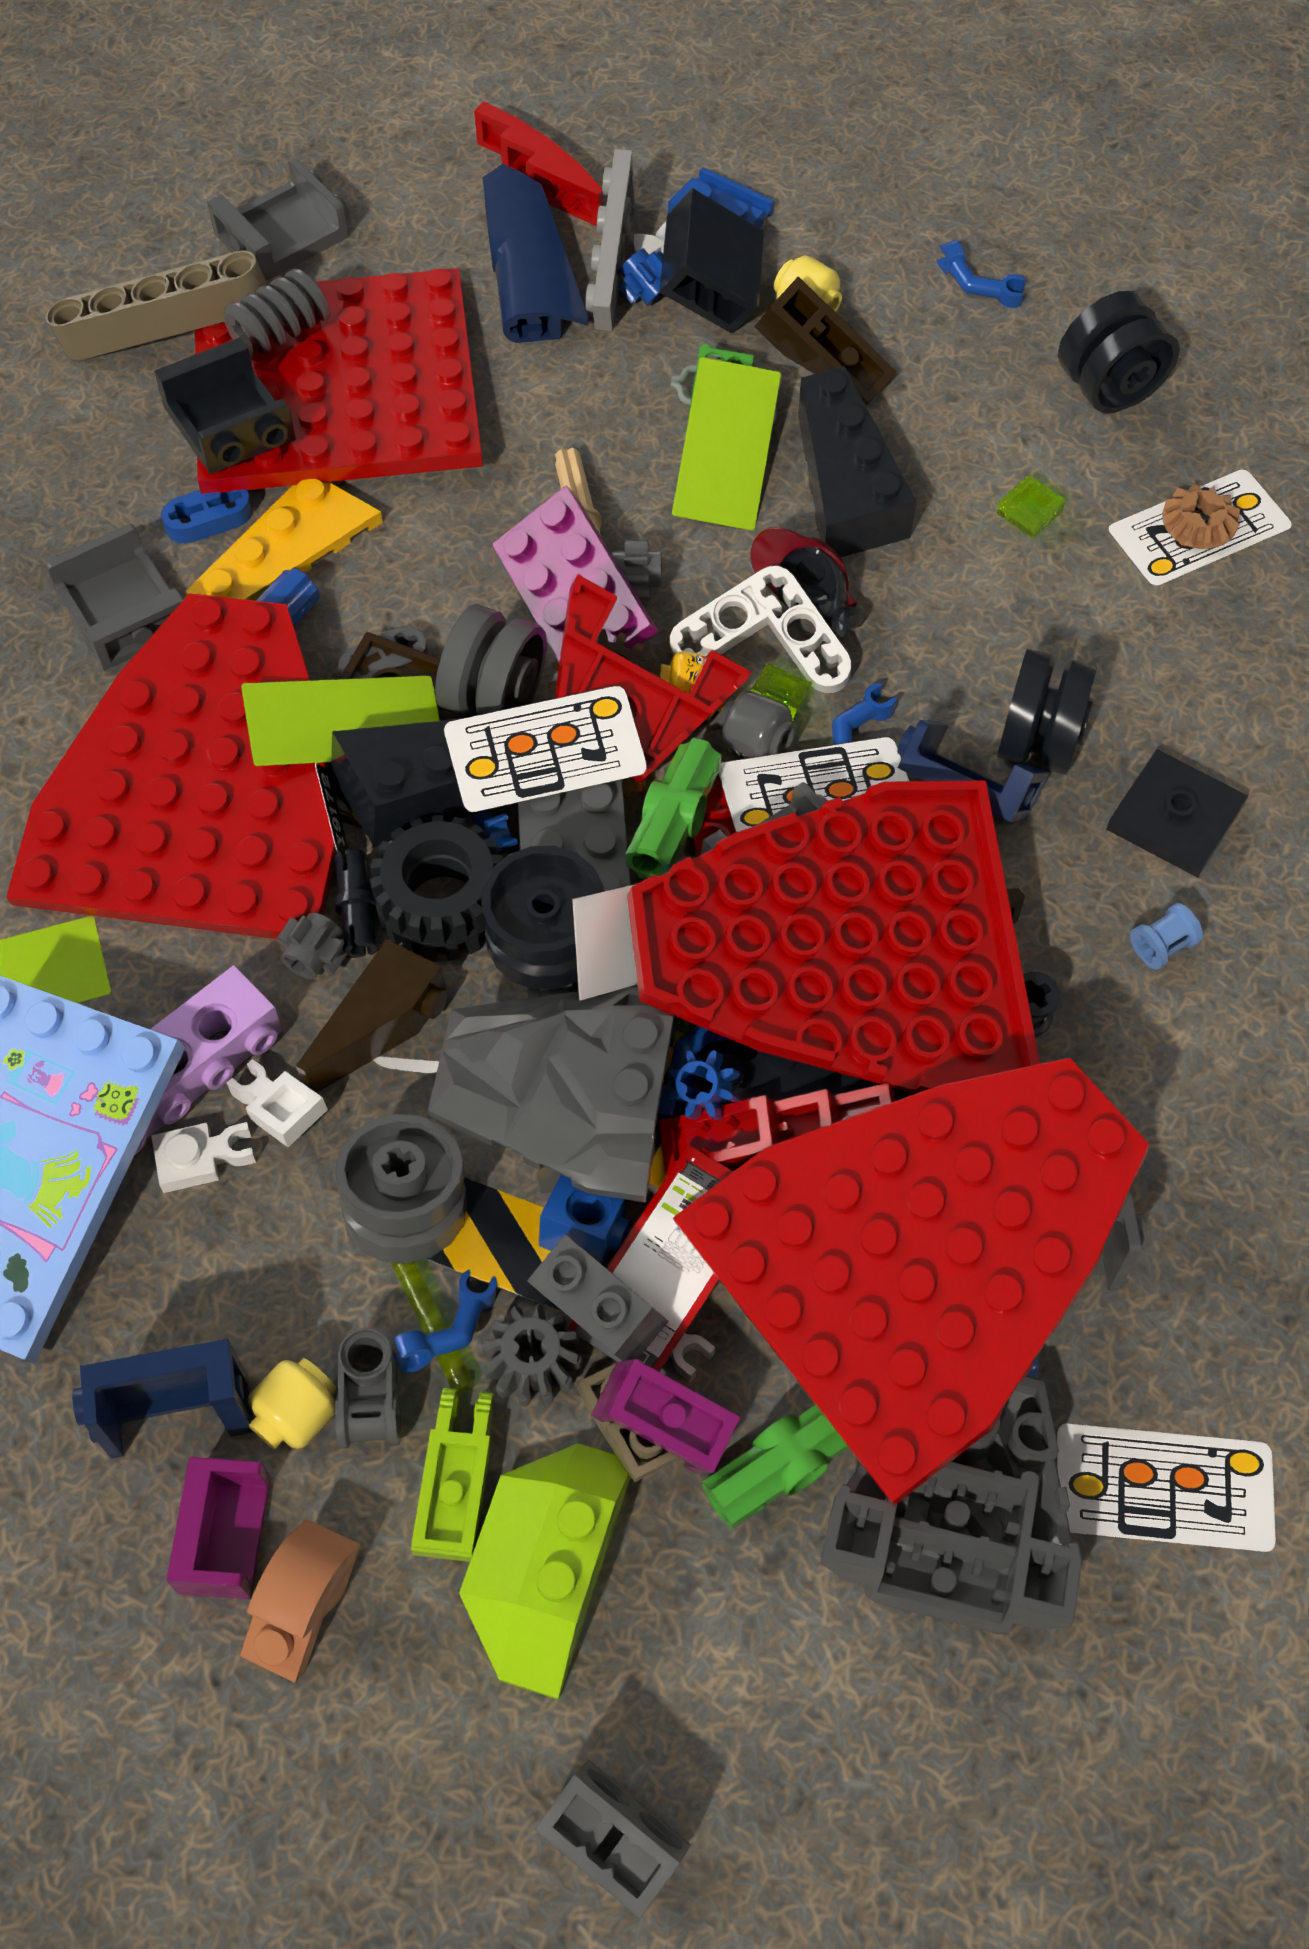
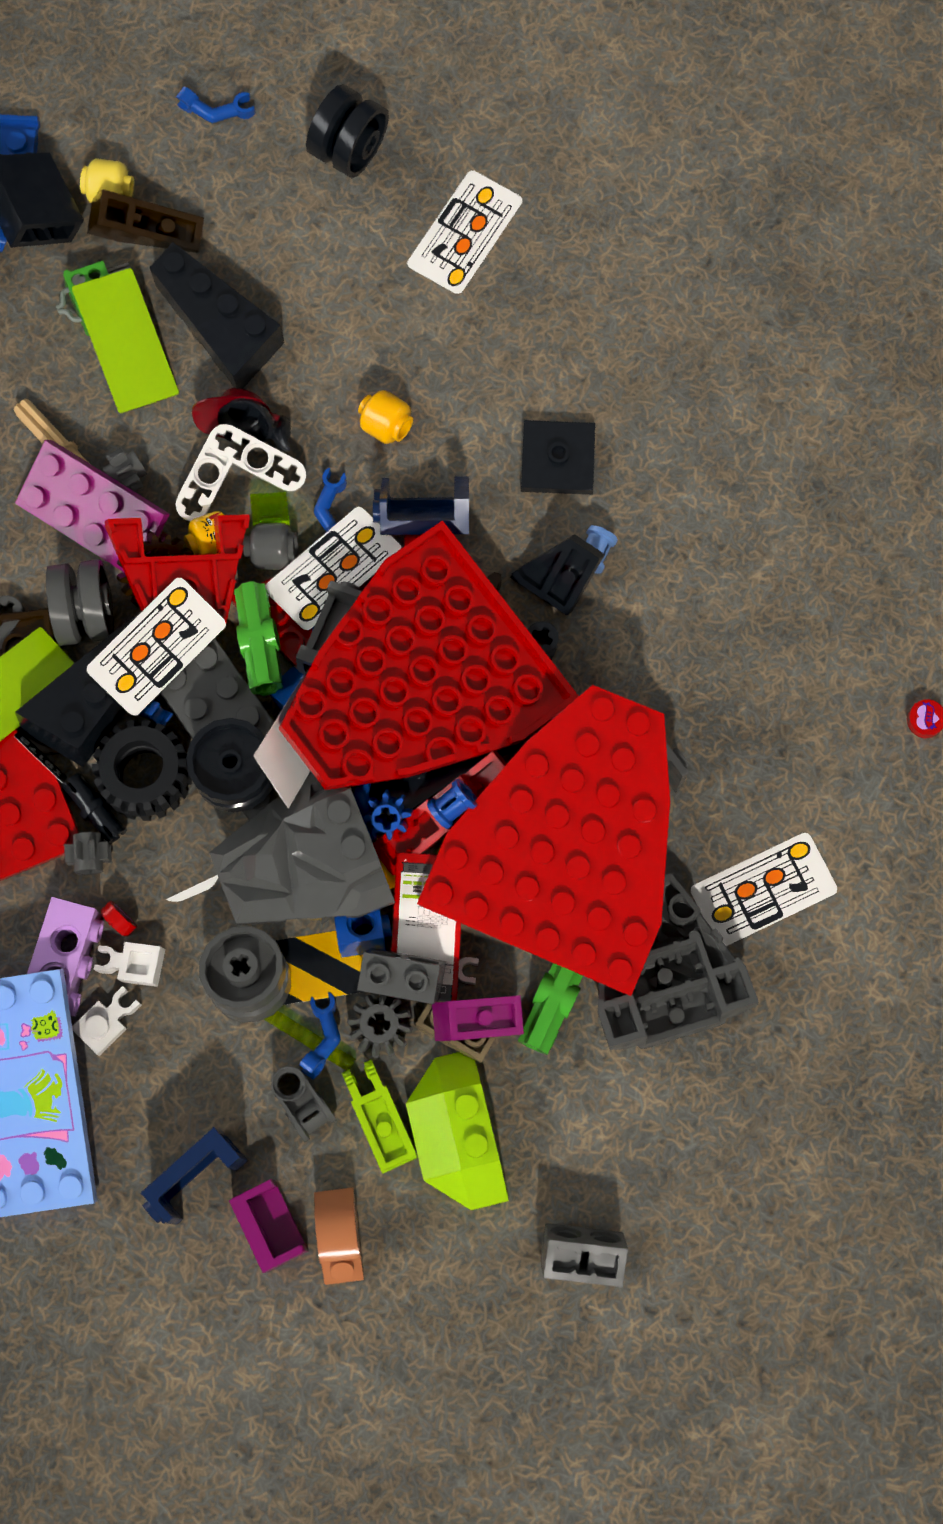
camera: 30 degrees left, 15 degrees up
light yellow head [247,1358,337,1450] -> none
dark brown slope [296,939,448,1093] -> none
clear neon green plate [996,474,1066,539] -> none
black wheel [997,648,1097,775] -> none
medium nougat gear [1162,483,1240,549] -> none
none -> red tile [100,900,137,937]
none -> yellow head [358,390,413,444]
none -> blue bush [427,778,478,829]
none -> black wing [510,534,605,616]

